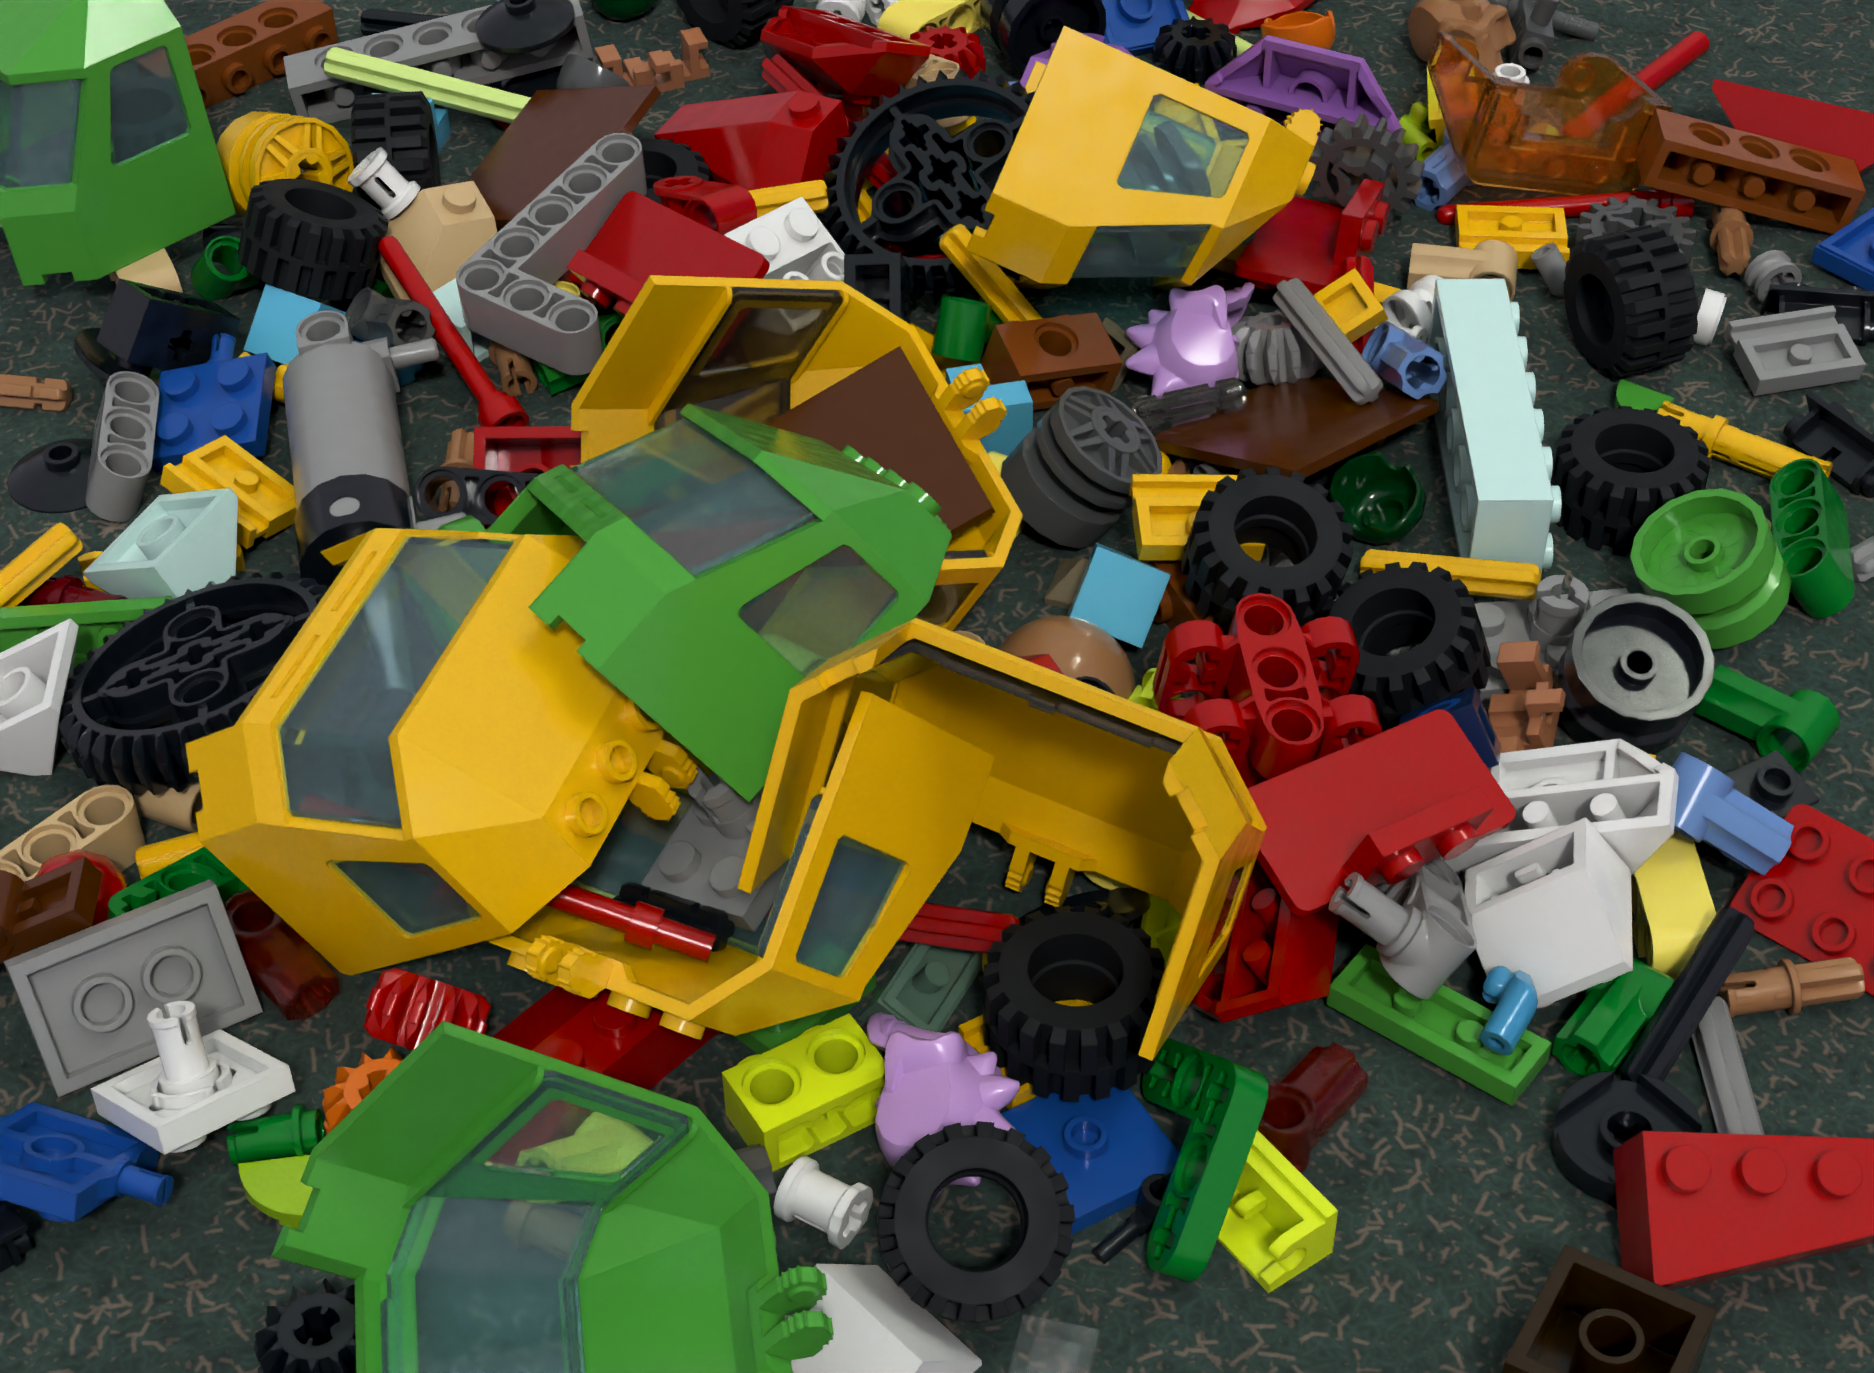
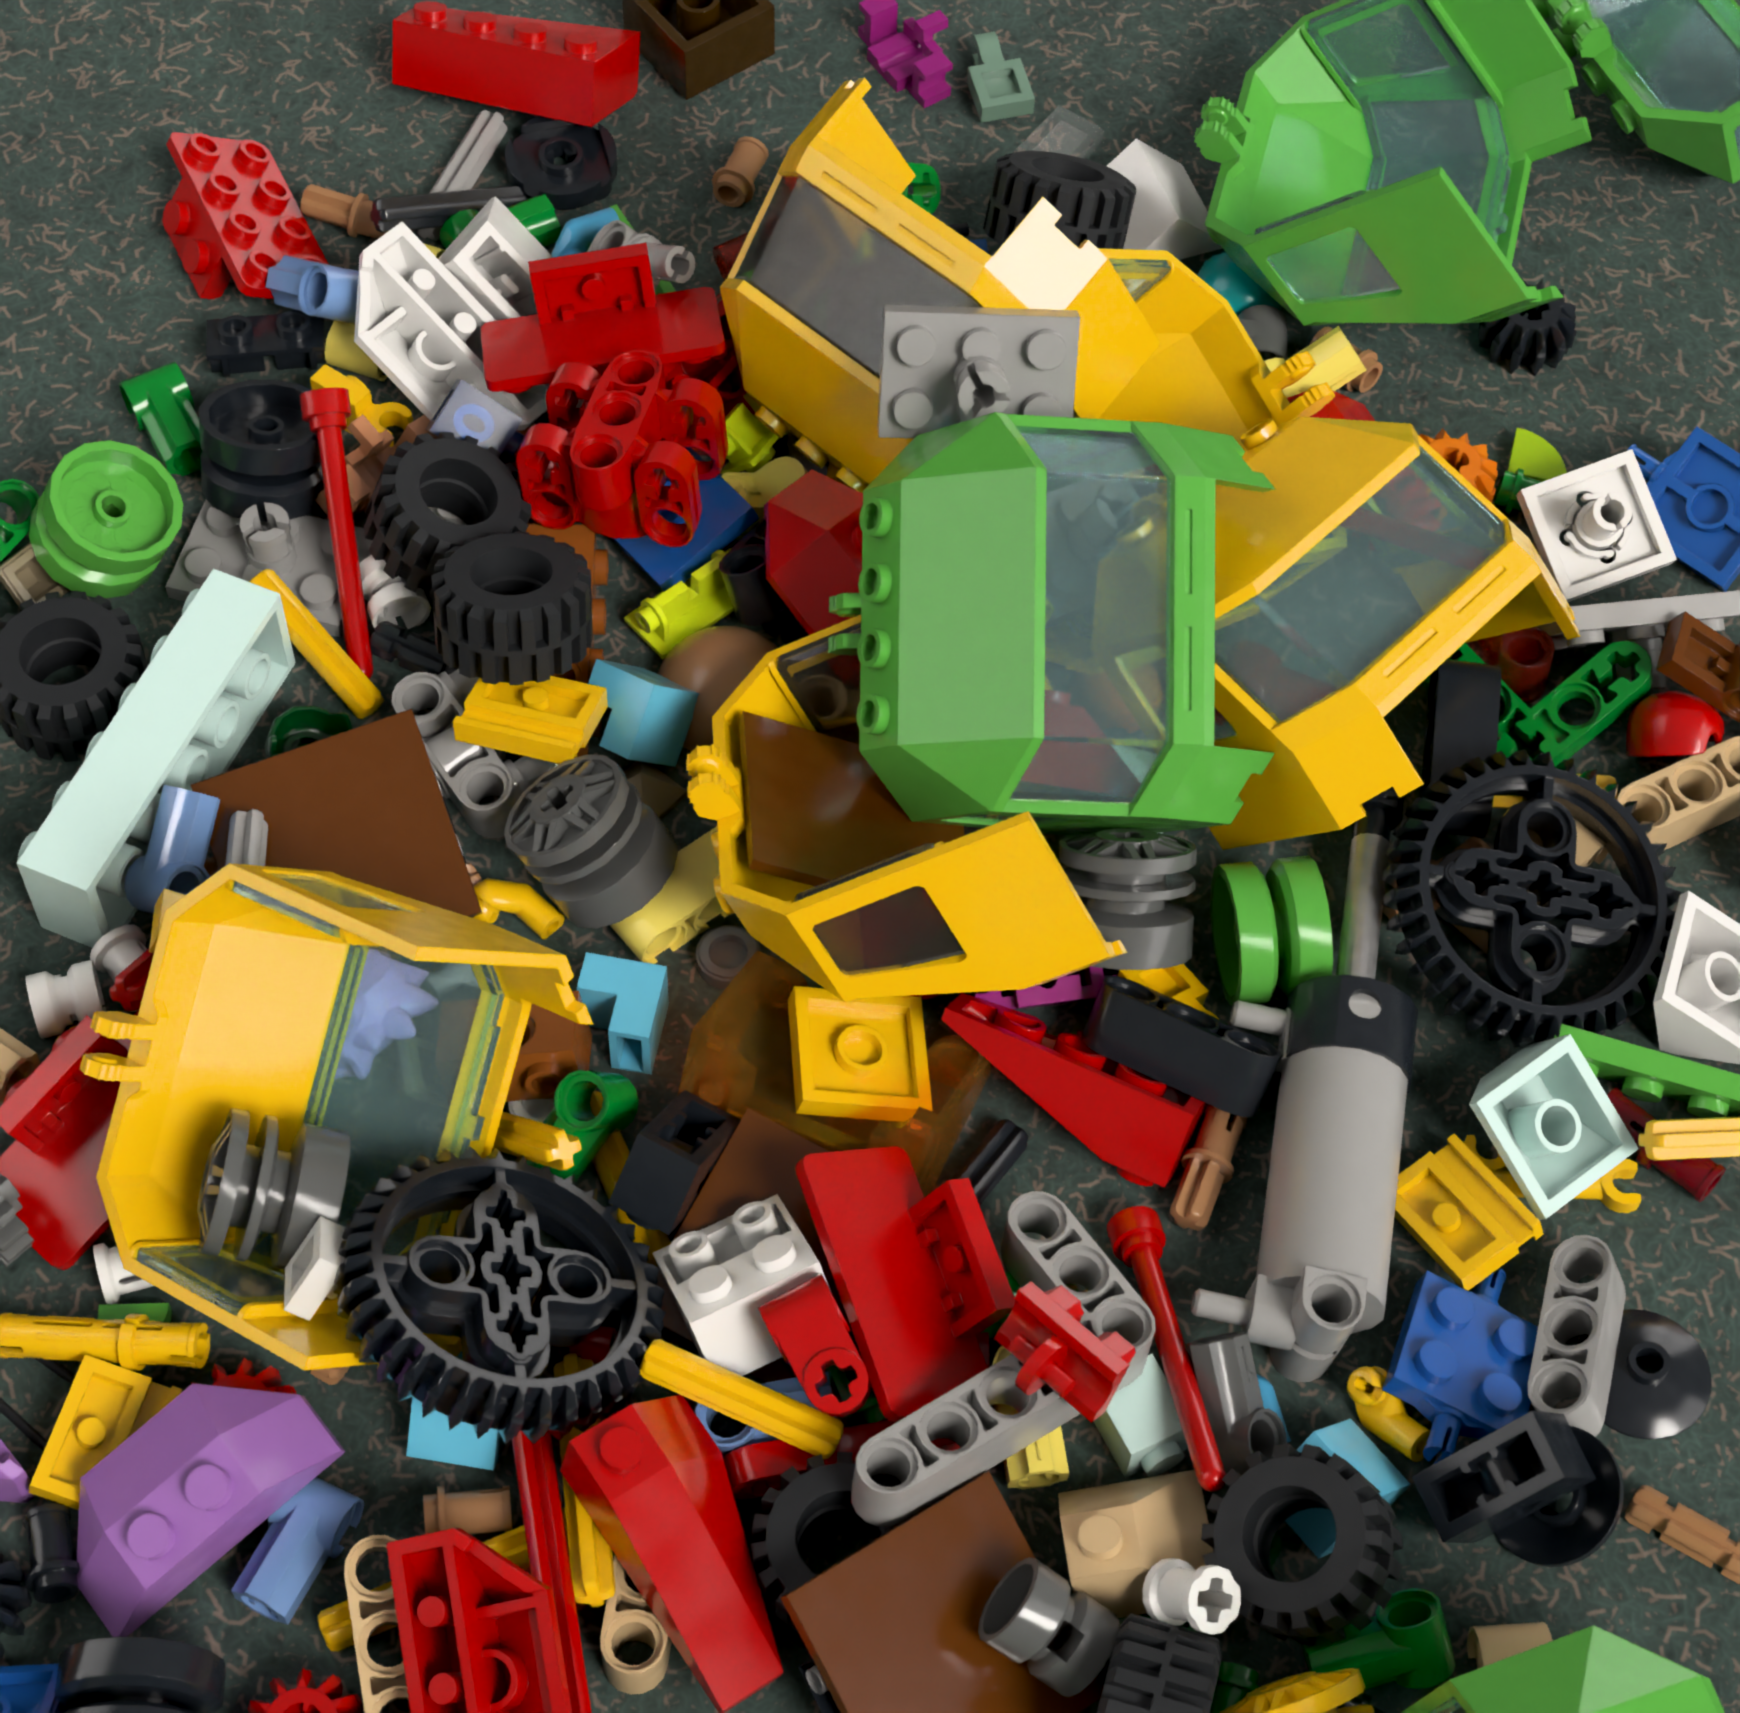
camera: 160 degrees left, 15 degrees up
none -> red piece [299,387,374,679]
none -> medium nougat pin [712,136,769,207]
none -> light grey plate [877,304,1080,442]
none -> dark grey wheel [978,1557,1120,1697]
none -> red hips [994,1281,1136,1423]

